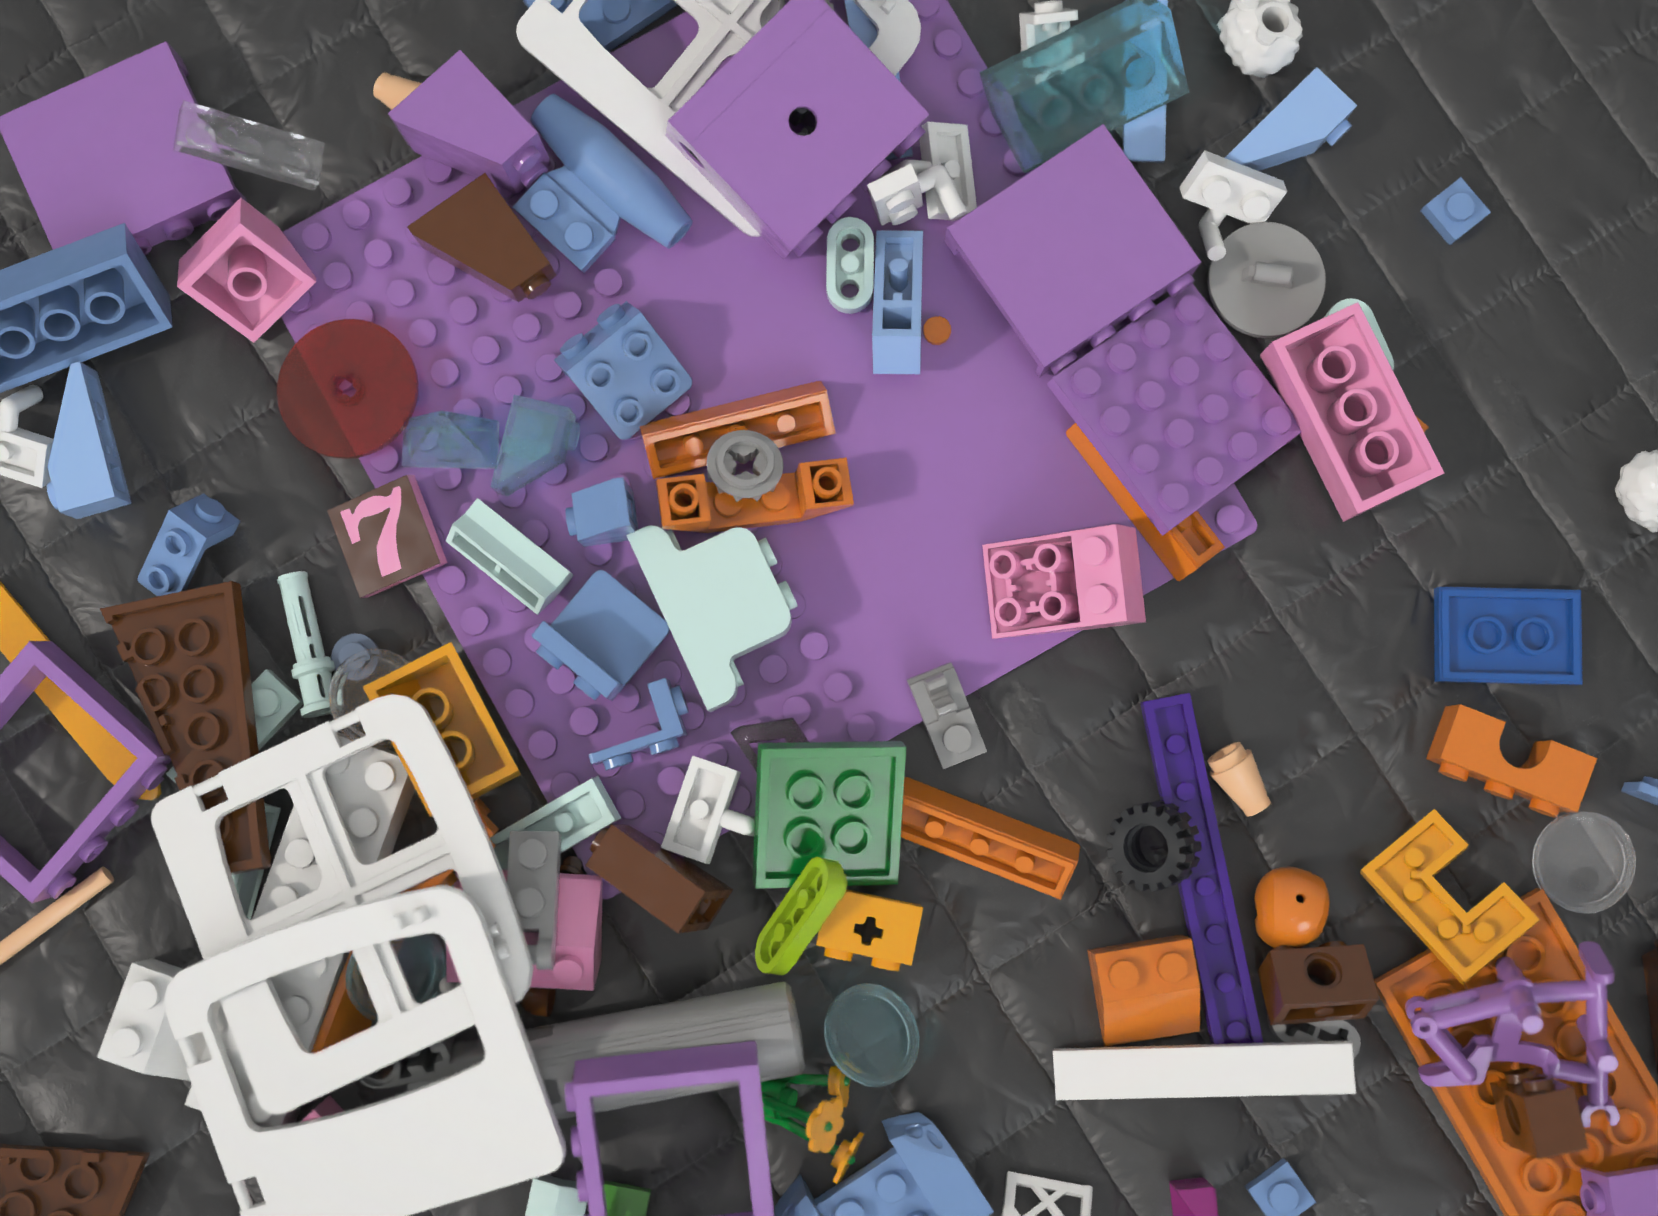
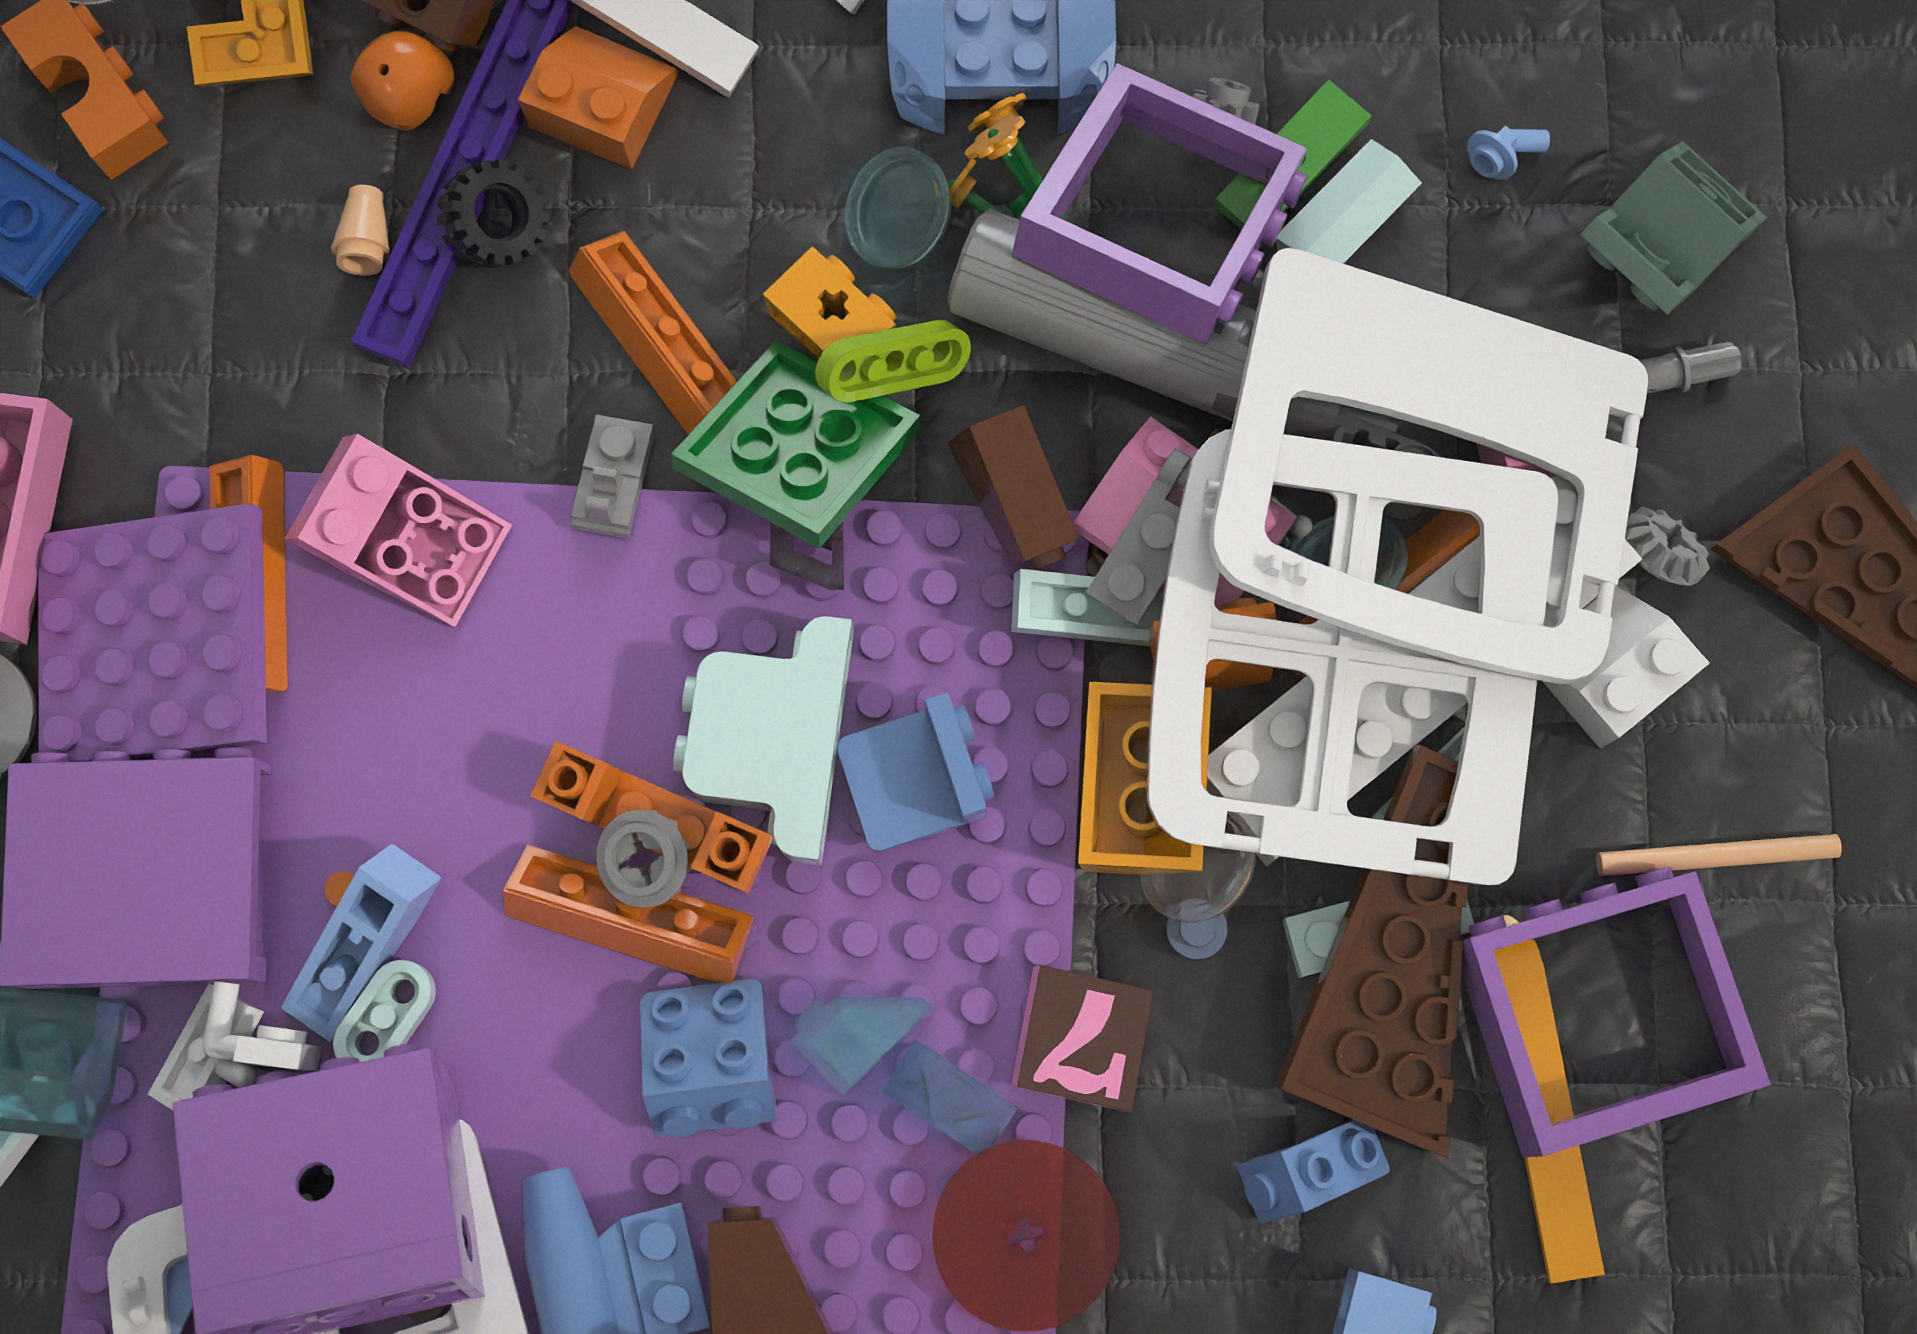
camera: 150 degrees left, 5 degrees down
light aqua pin [277,571,344,718] -> none
light aqua piece [446,498,574,615] -> none
medium blue slope [565,477,639,547] -> none
medium blue bracket [588,678,689,771] -> none
white plate [661,756,755,864] -> none
none -> light grey gear [1625,506,1710,586]

